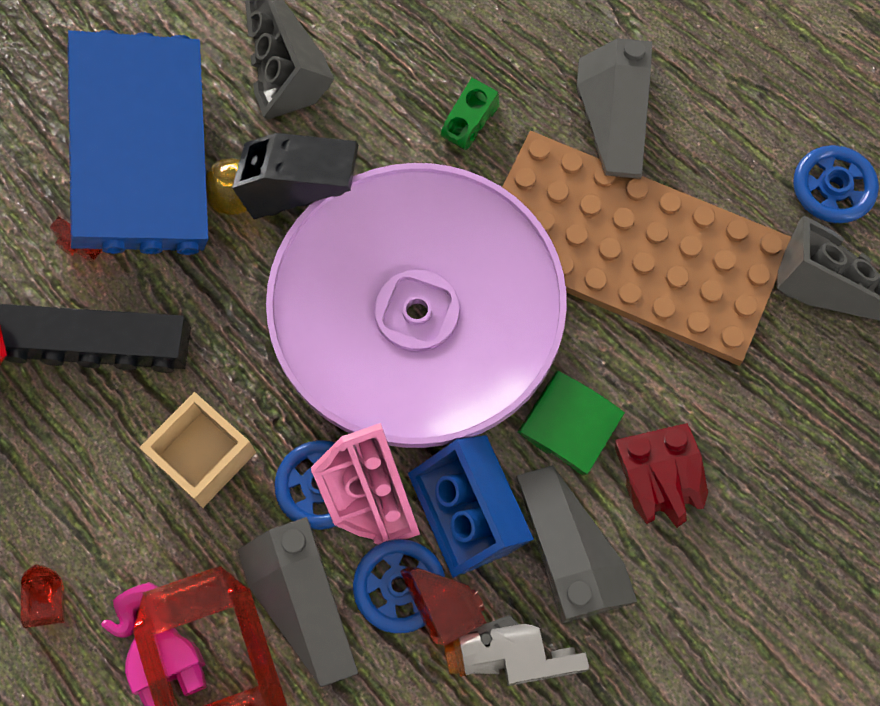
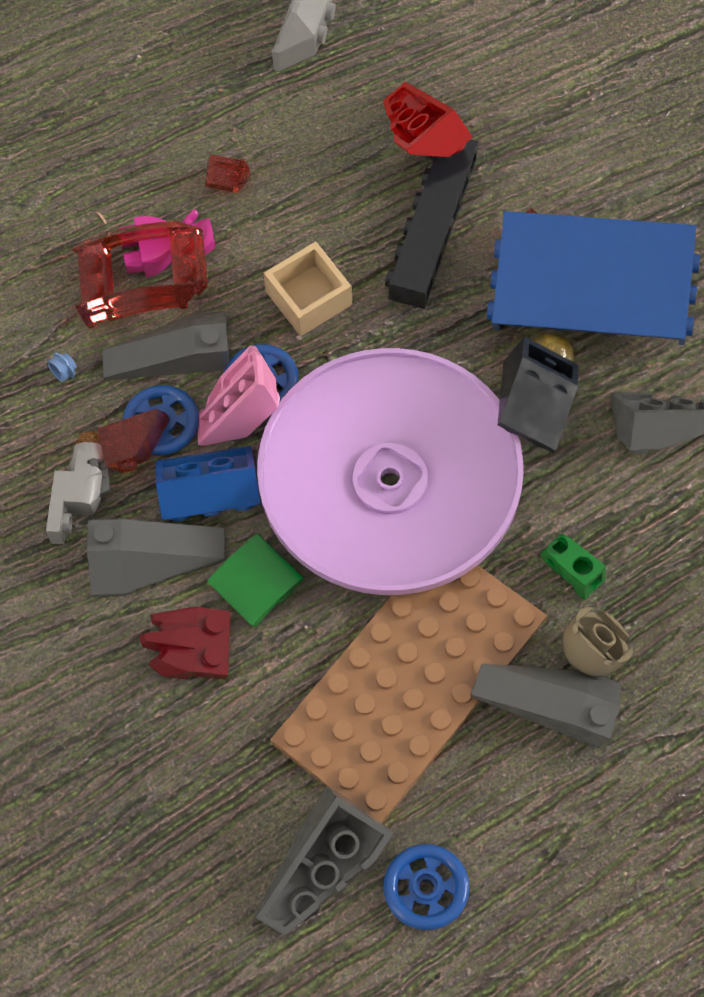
camera: 105 degrees right, 5 degrees down
none -> dark tan cylinder [562,607,633,677]

